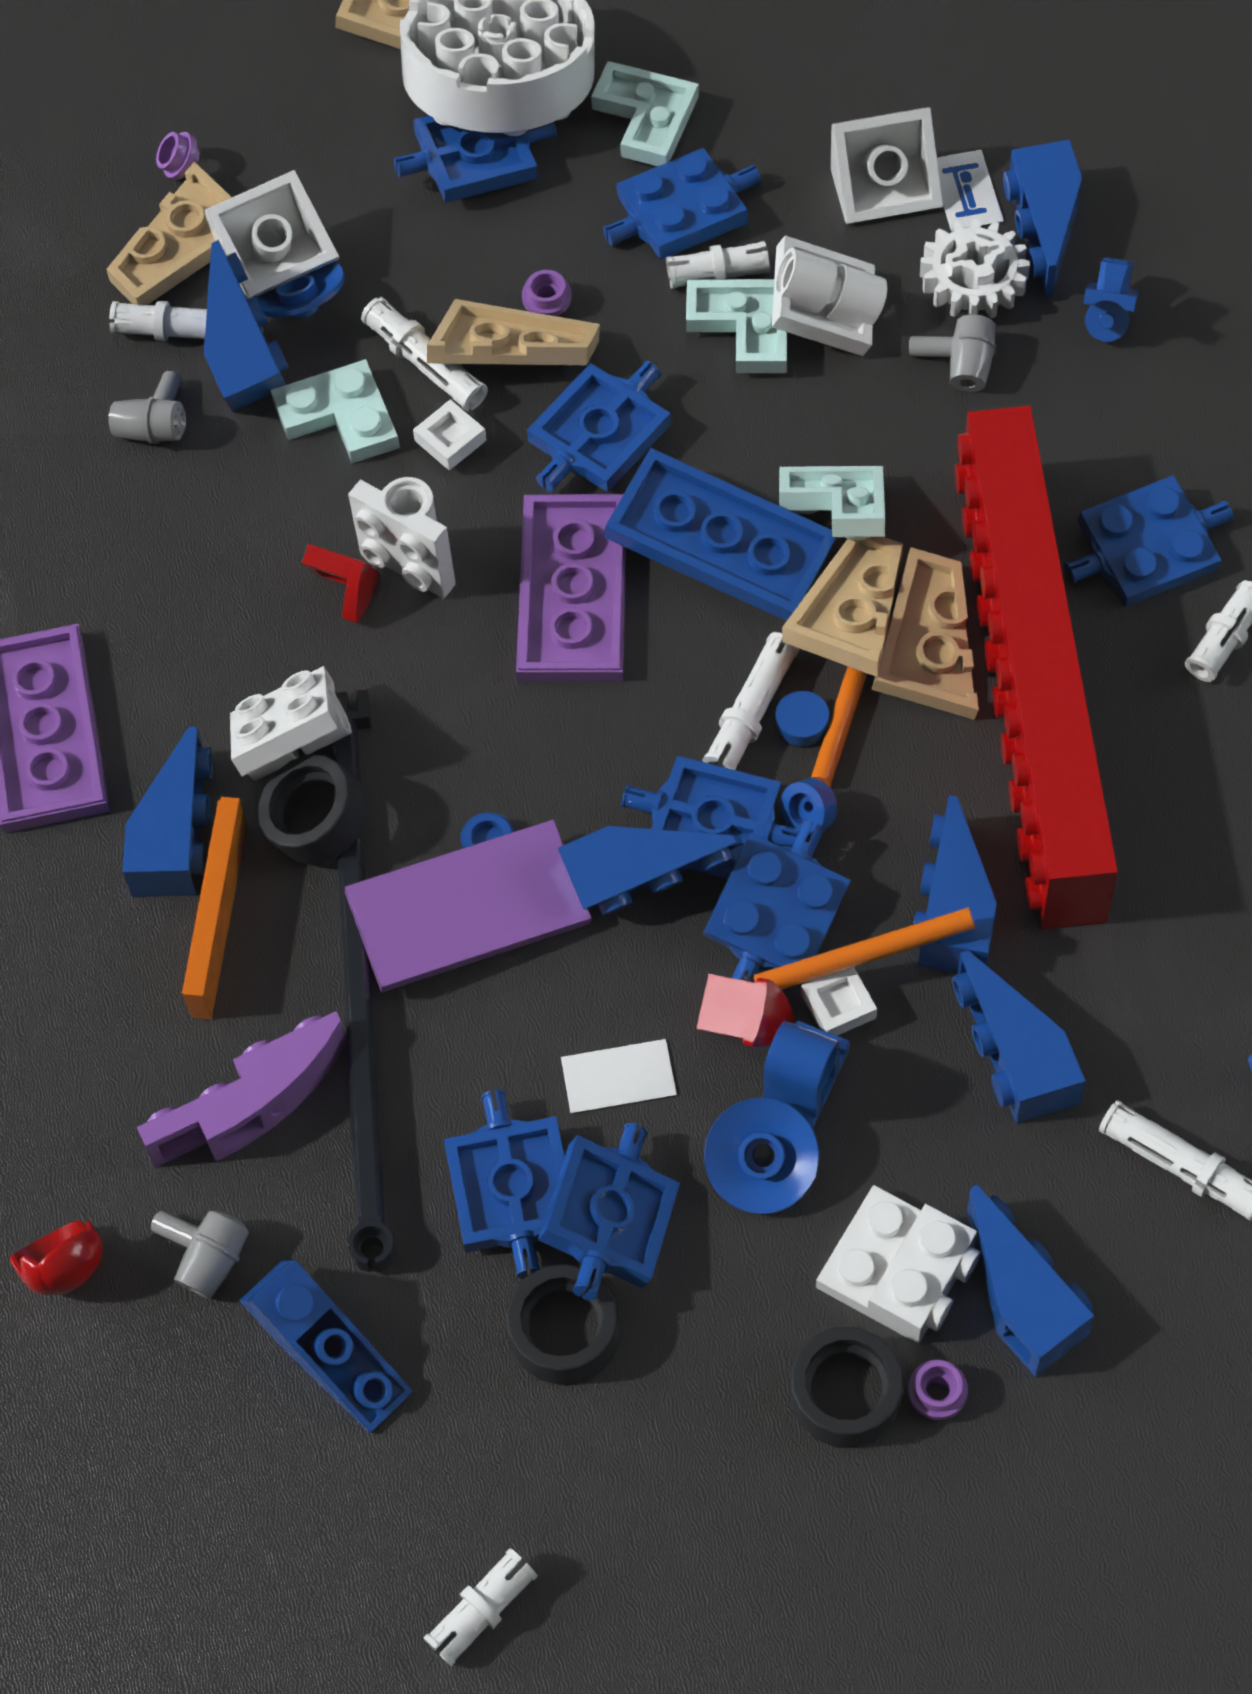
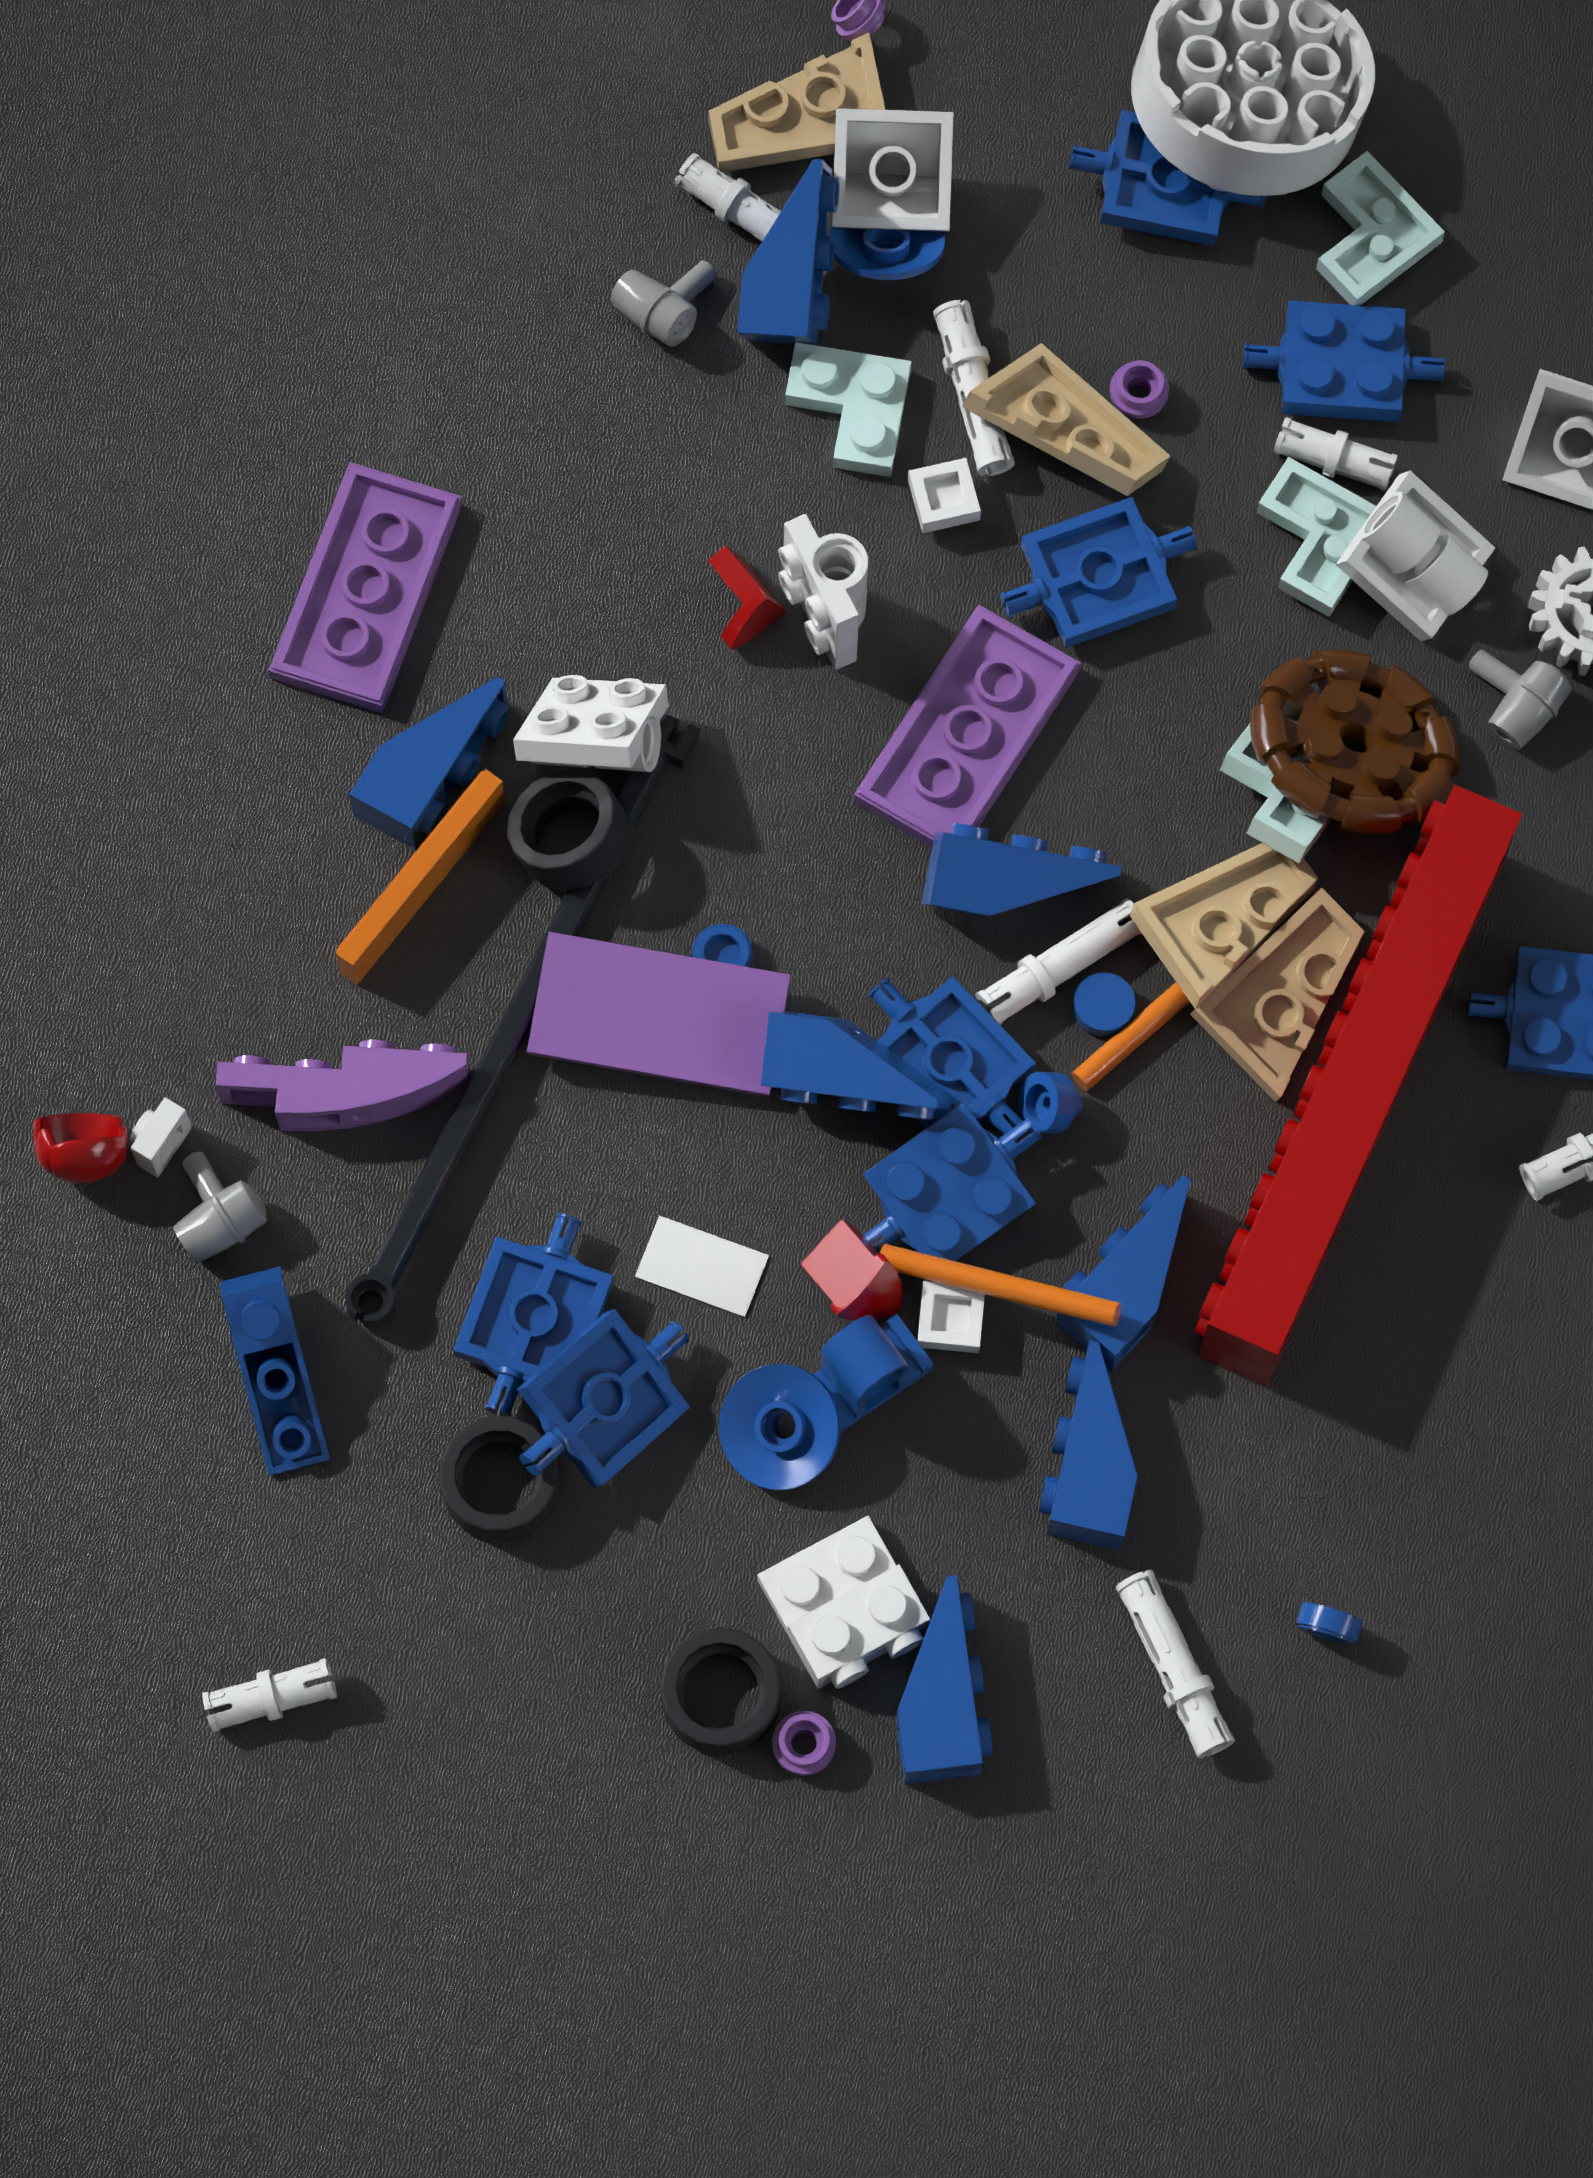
camera: 25 degrees right, 10 degrees up
blue plate [604,448,837,621] -> none
none -> white plate [130,1097,192,1178]
none -> blue slope [921,823,1122,916]
none -> reddish brown plate [1250,650,1460,834]

